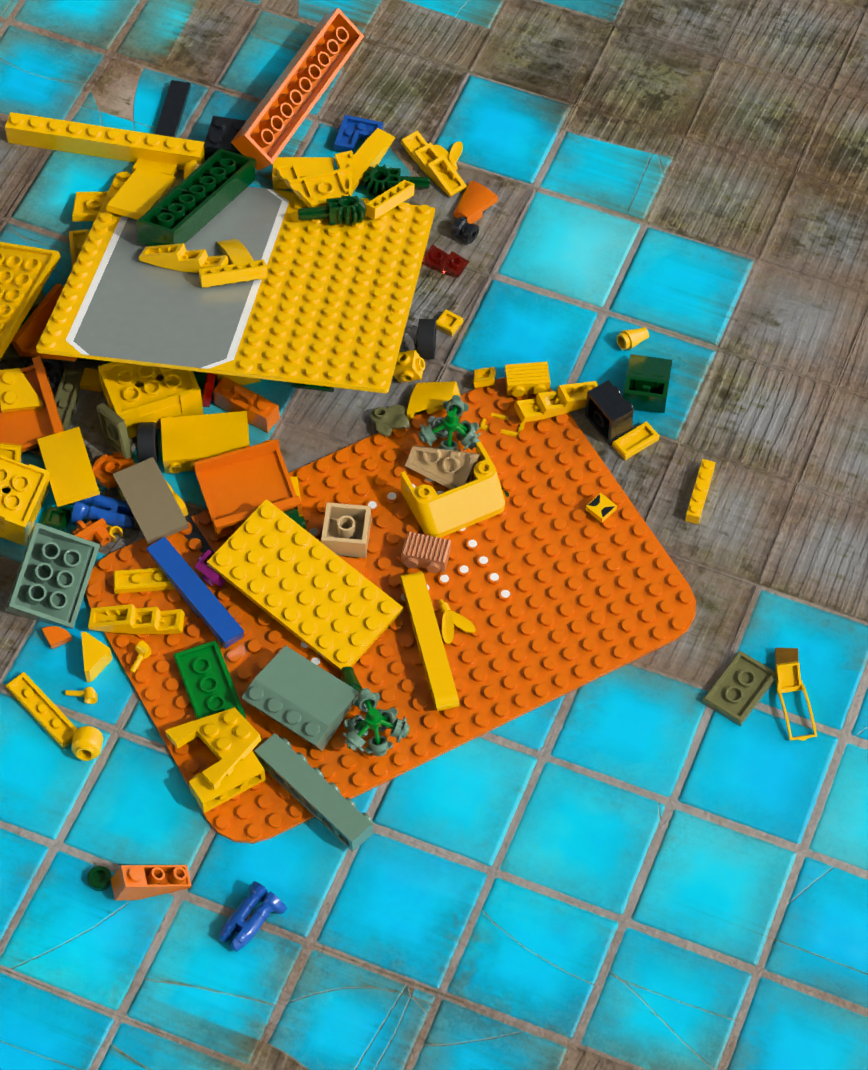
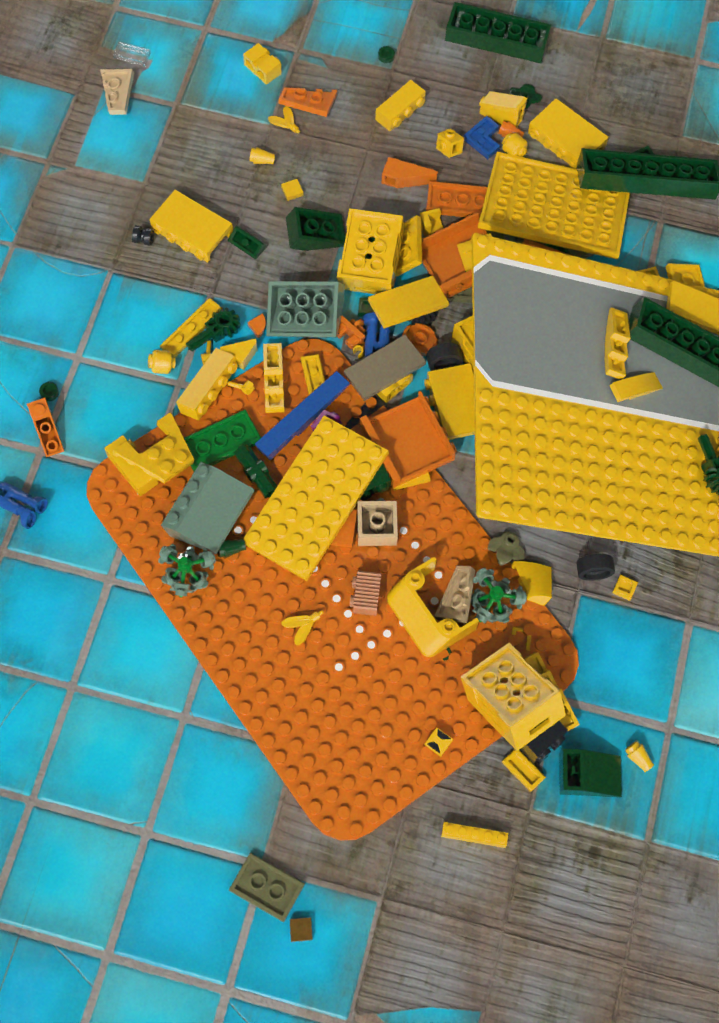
camera: 80 degrees right, 10 degrees up
olive tile [97,403,133,459] -> none
yellow piece [198,259,267,288] -> none
sand green brick [254,733,373,852] -> none
yellow brick [393,350,425,383] -> none
yellow beam [400,571,459,712] -> none
clear red slope [422,245,469,278] -> none
yellow tile [473,367,496,388] -> none
yellow brick [504,361,550,397] -> none
yellow piece [775,661,817,741] -> none
none -> yellow brick [176,348,238,421]
none -> dark green gear [186,307,241,351]
none -> dark green piece [234,444,277,499]
none -> yellow container [461,643,566,751]

